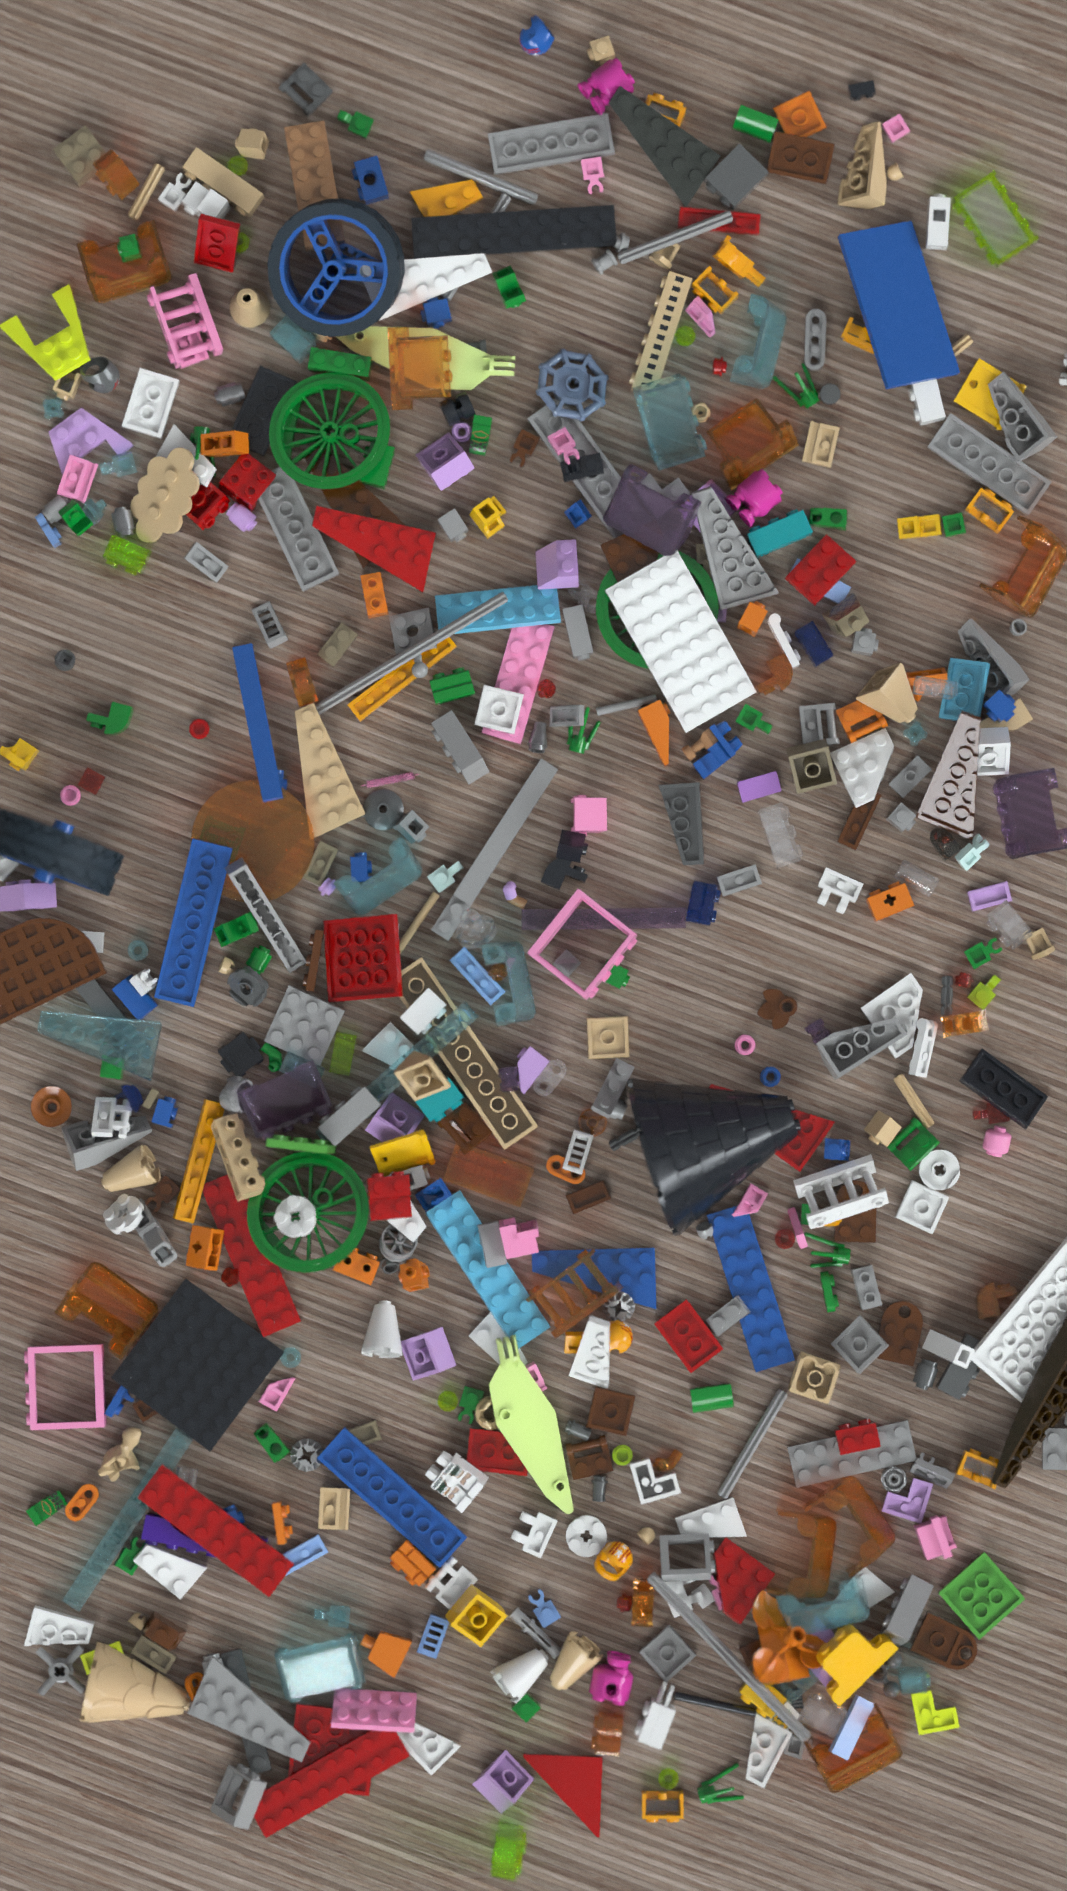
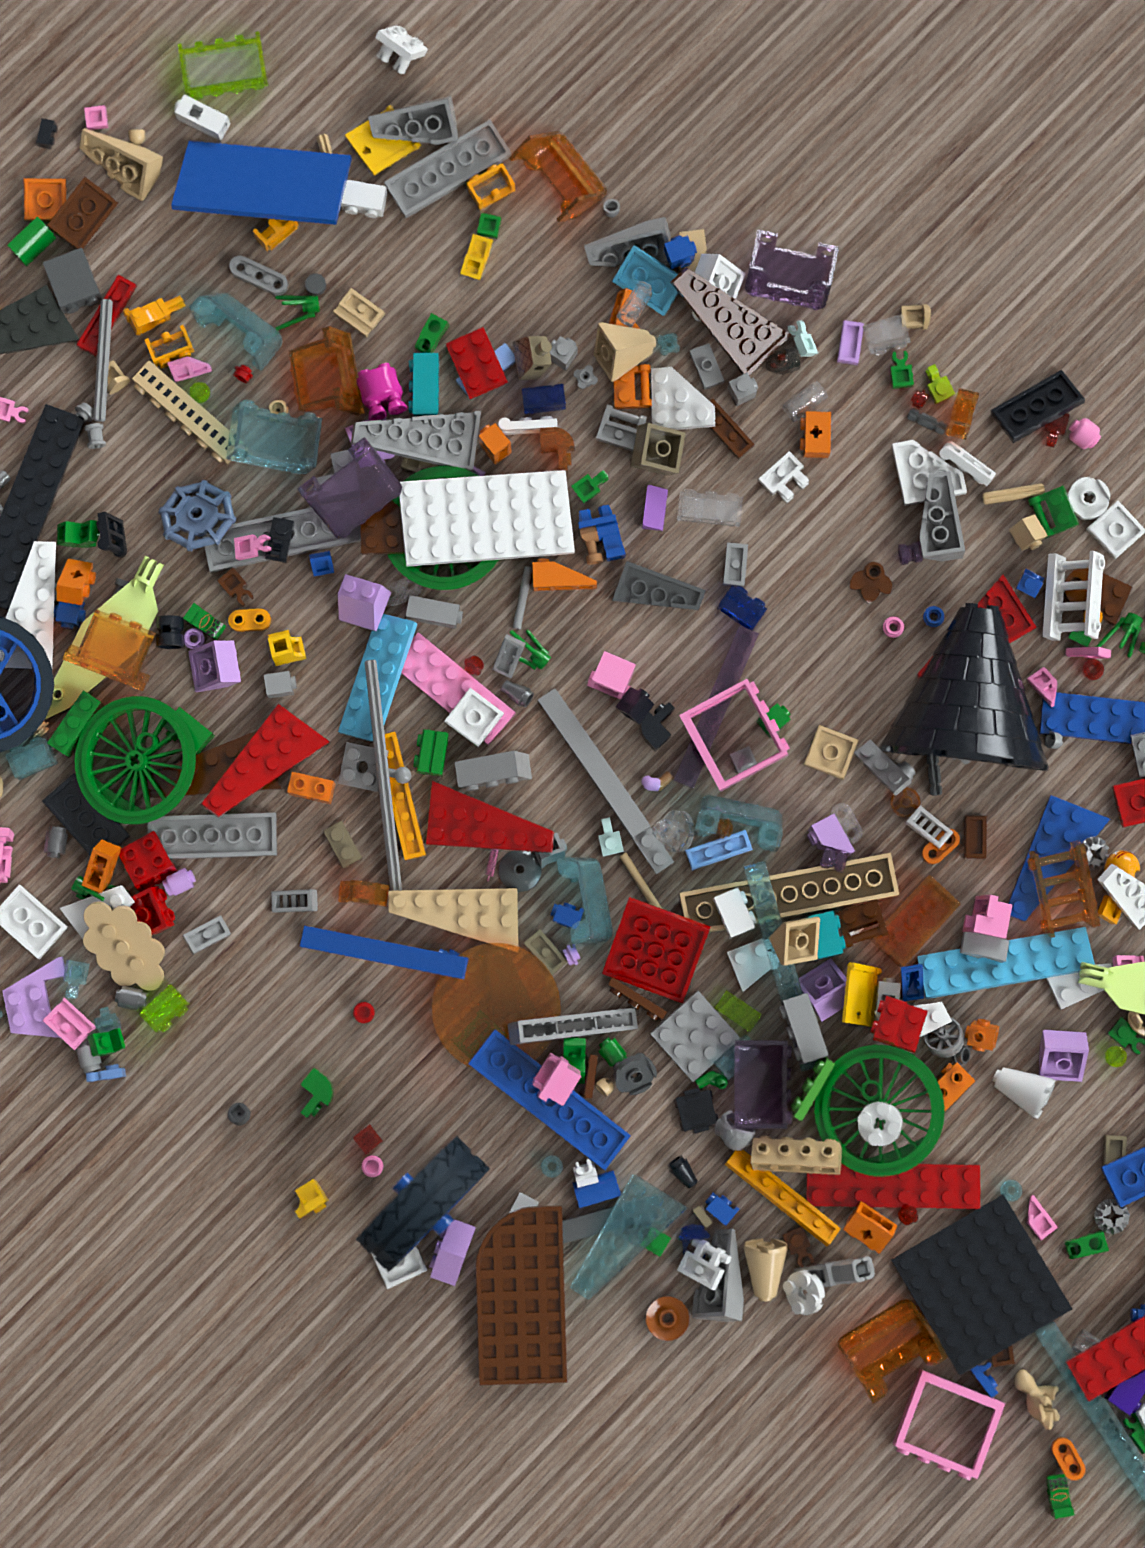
camera: 65 degrees left, 5 degrees down
none -> orange brick [56,559,96,606]
none -> black plate [96,512,127,558]
none -> light orange plate [228,609,271,632]
none -> red wing [426,781,554,853]
none -> bright pink plate [532,1053,581,1106]
none -> light grey plate [574,365,598,389]
none -> reddish brown tile [584,1055,598,1099]
none -> black cone [668,1155,698,1189]

